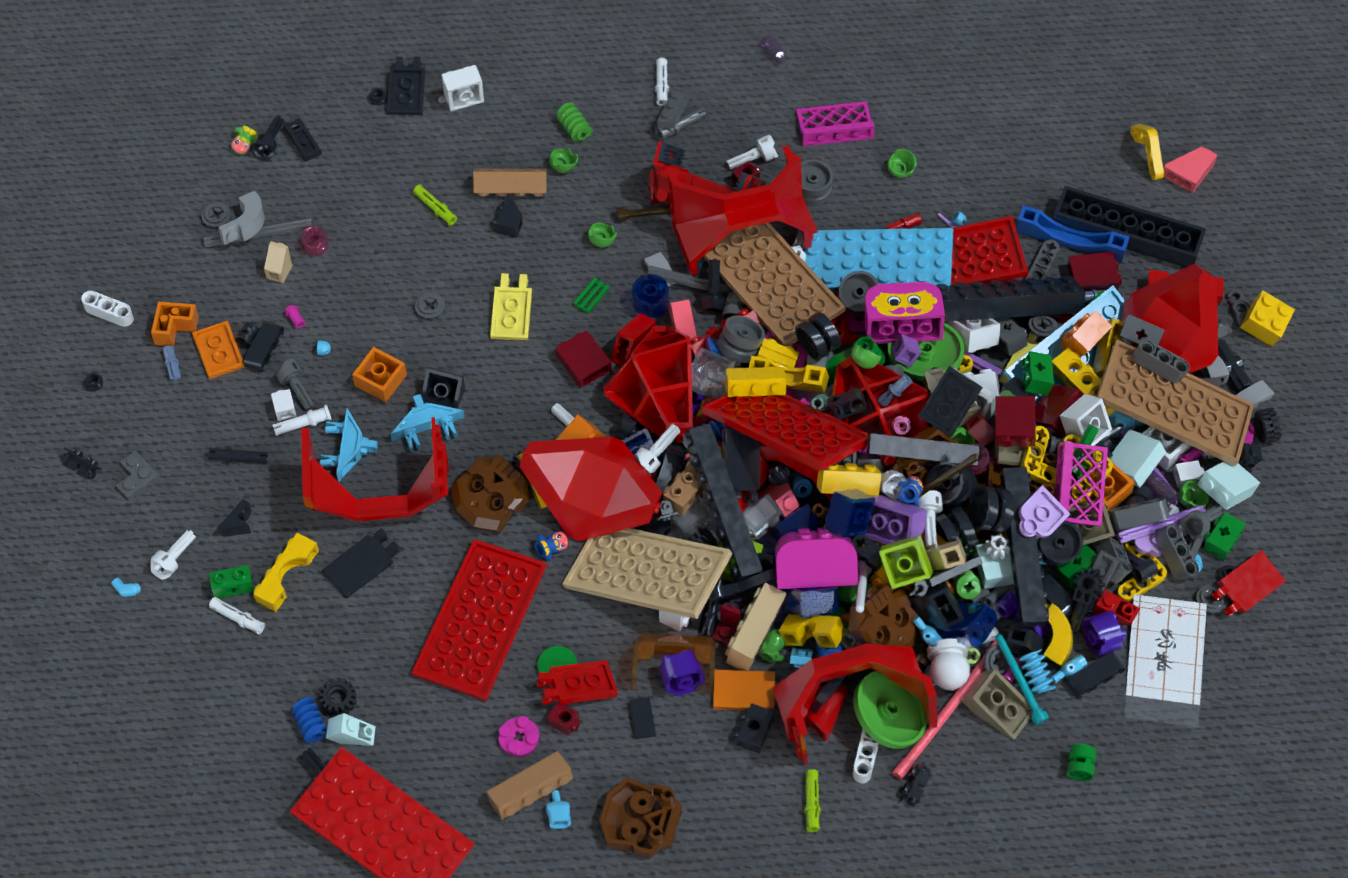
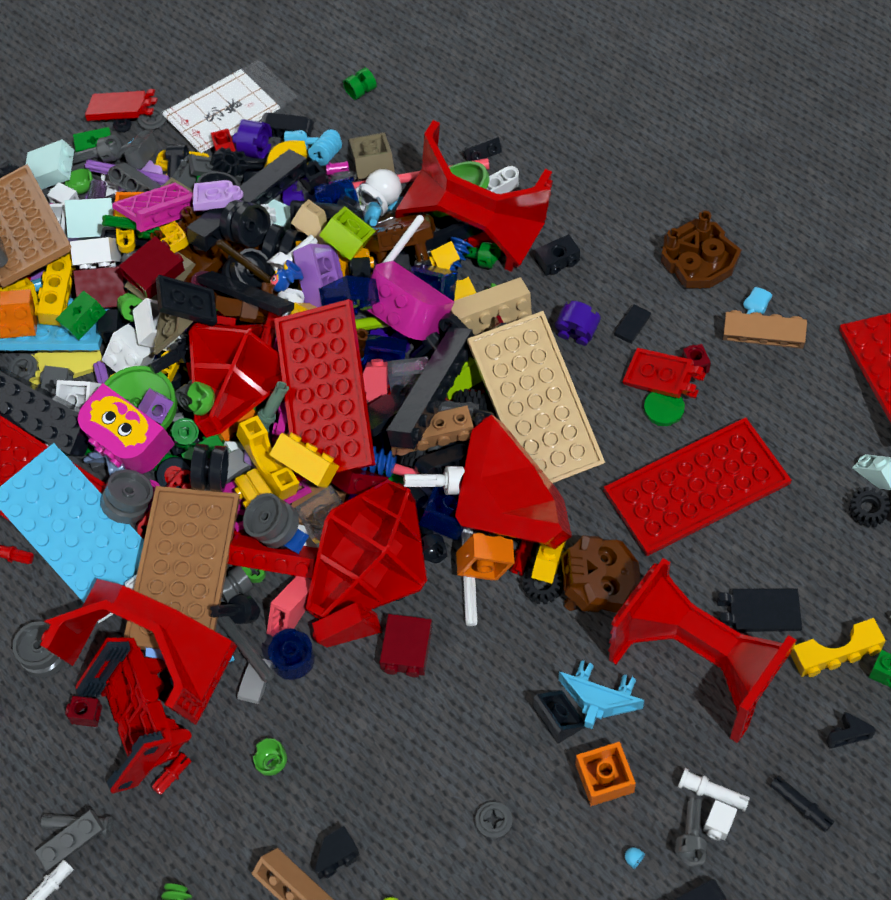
camera: 135 degrees left, 0 degrees up
medium azure connector [320,408,378,482] -> none
light yellow tile [490,273,532,340] -> none
dark pink plate [499,716,540,757] -> none
blue animal [535,531,568,561] -> none
bright green hair [549,149,578,173] -> none
green tile [573,278,610,315] -> none
dark brown piece [616,206,671,222] -> none
clear orange windscreen [632,633,716,694] -> none
orange tile [713,670,775,711] -> none
white piece [727,135,778,169] -> none
medium azure plate [790,648,812,668] -> none
lime pin [804,770,821,832] -> none
black piece [826,389,866,420] -> none
sand blue axle [878,374,912,407] -> none
teal piece [995,634,1049,725] -> none

